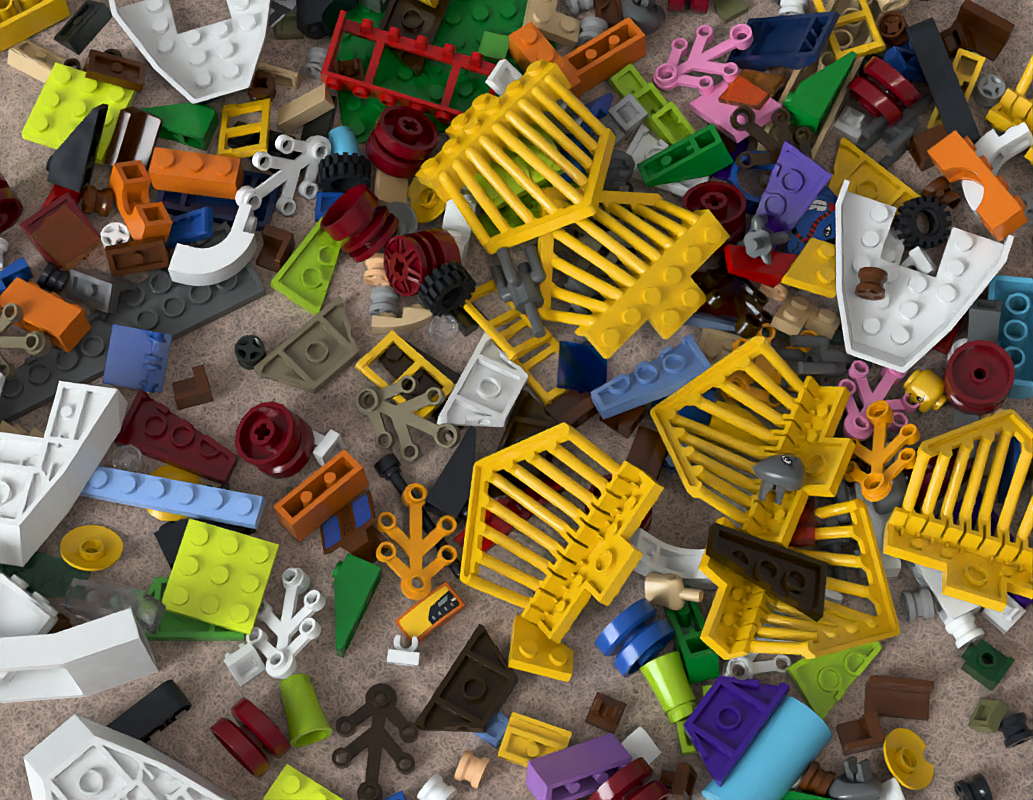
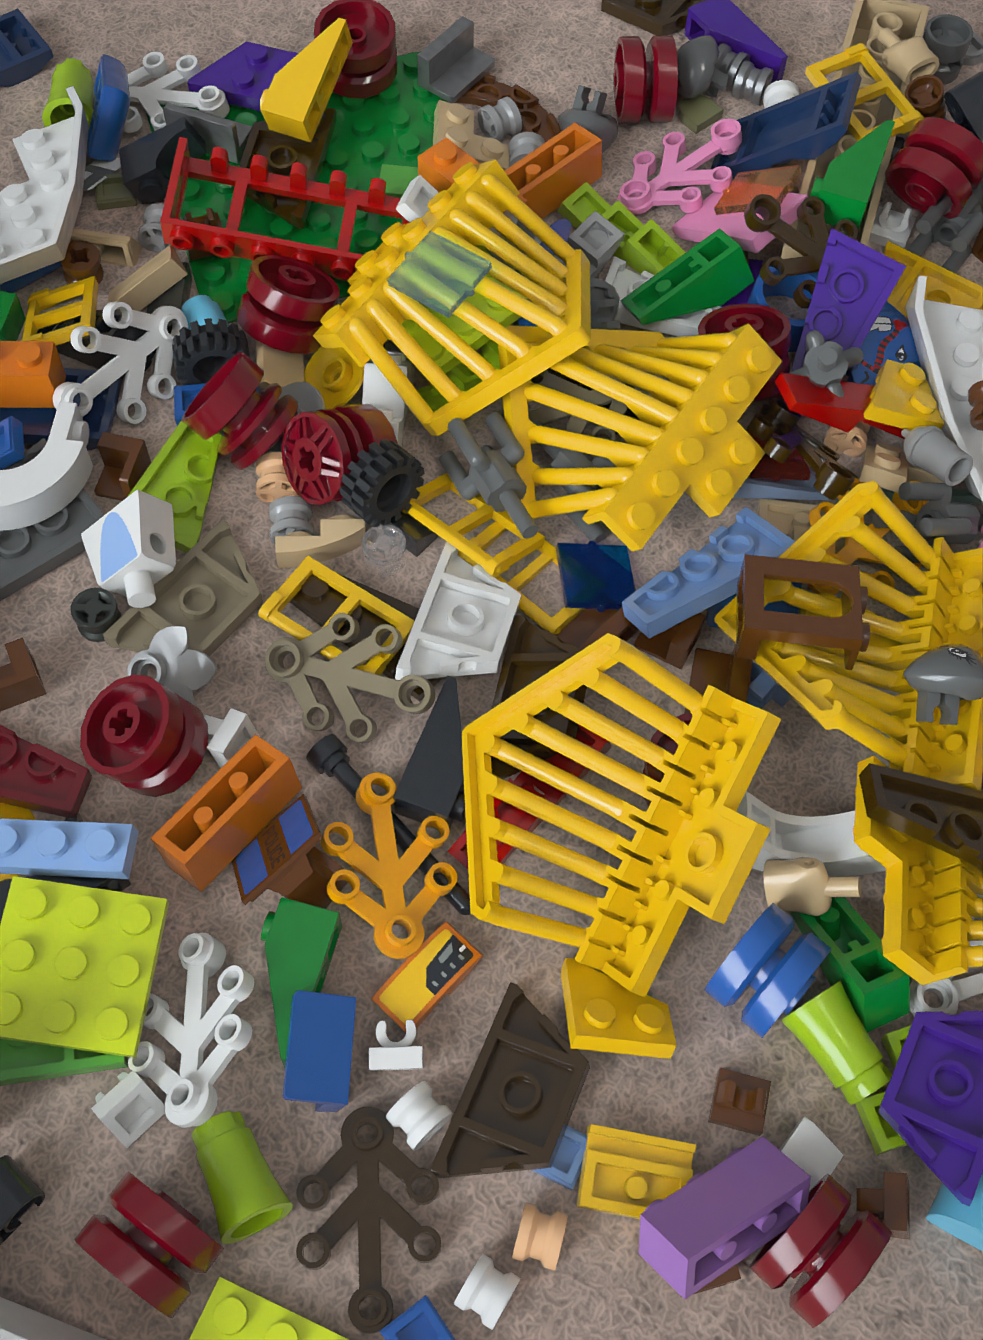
camera: 10 degrees left, 5 degrees down
none -> white torso [81,489,176,608]
none -> light grey plate [127,626,218,706]
none -> blue panel [282,990,356,1112]
none -> white wheel [386,1081,453,1151]
none -> clear light blue piece [387,231,492,318]
none -> reddish brown panel [736,554,870,670]
none -> light grey piece [901,426,973,486]

